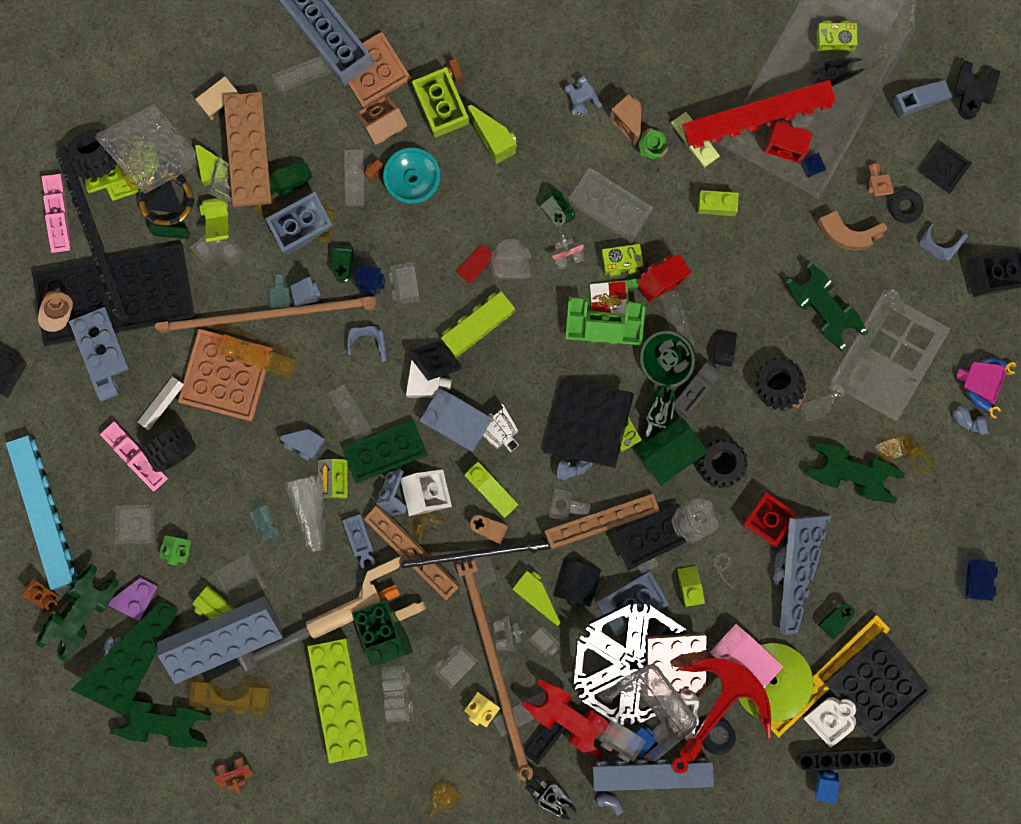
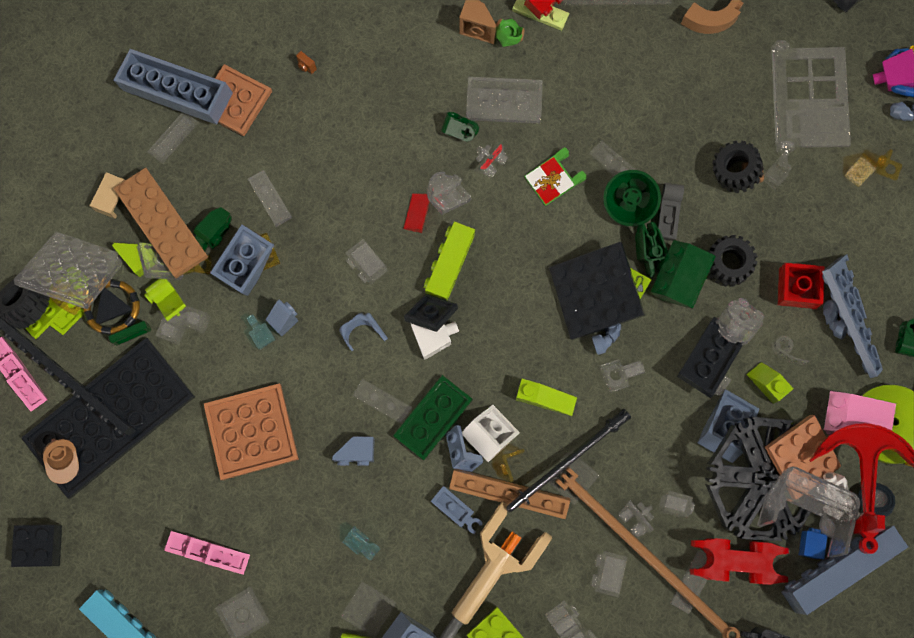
camera: 30 degrees left, 5 degrees down
sand blue hinge [69,307,130,402] -> none
white tile [138,376,184,430] -> none
black tyre [142,426,196,472] -> none
medium nougat hinge [155,297,376,333] -> none
bright green brick [160,536,191,566] -> none
clear yellow arch [217,334,297,380] -> none
clear cone [284,475,326,552] -> none
lime panel [318,459,348,499] -> none
dark green piece [332,246,353,283] -> none
dark green slope [352,599,413,667] -> none
medium nougat slope [354,95,408,145] -> none
clear blue brick [355,265,386,296] -> none
dark orange plate [365,159,384,182] -> none
teal dish [383,148,440,204] -> none
lime brick [412,67,469,138] -> none
sand blue slope [420,388,492,452] -> none
light yellow brick [464,692,500,727] -> none
lime slope [468,105,517,164] -> none
medium nougat piece [470,515,508,544] -> none
white torso [482,404,519,452] -> none
lime slope [512,571,560,626] -> none
black tile [524,721,566,765] -> none
medium nougat plate [544,494,660,550] -> none
black slope [554,559,601,607] -> none
sand blue animal [564,76,602,117] -> none
bright green bracket [565,297,646,345] -> none
sand blue arm [596,793,625,816] -> none
clear brick [599,719,646,762] -> none
lime brick [602,244,643,277] -> none
red brick [637,254,692,302] -> none
lime brick [698,190,739,216] -> none
black panel [712,330,737,367] -> none
dark green piece [784,260,869,353] -> none
dark green piece [804,443,905,504] -> none

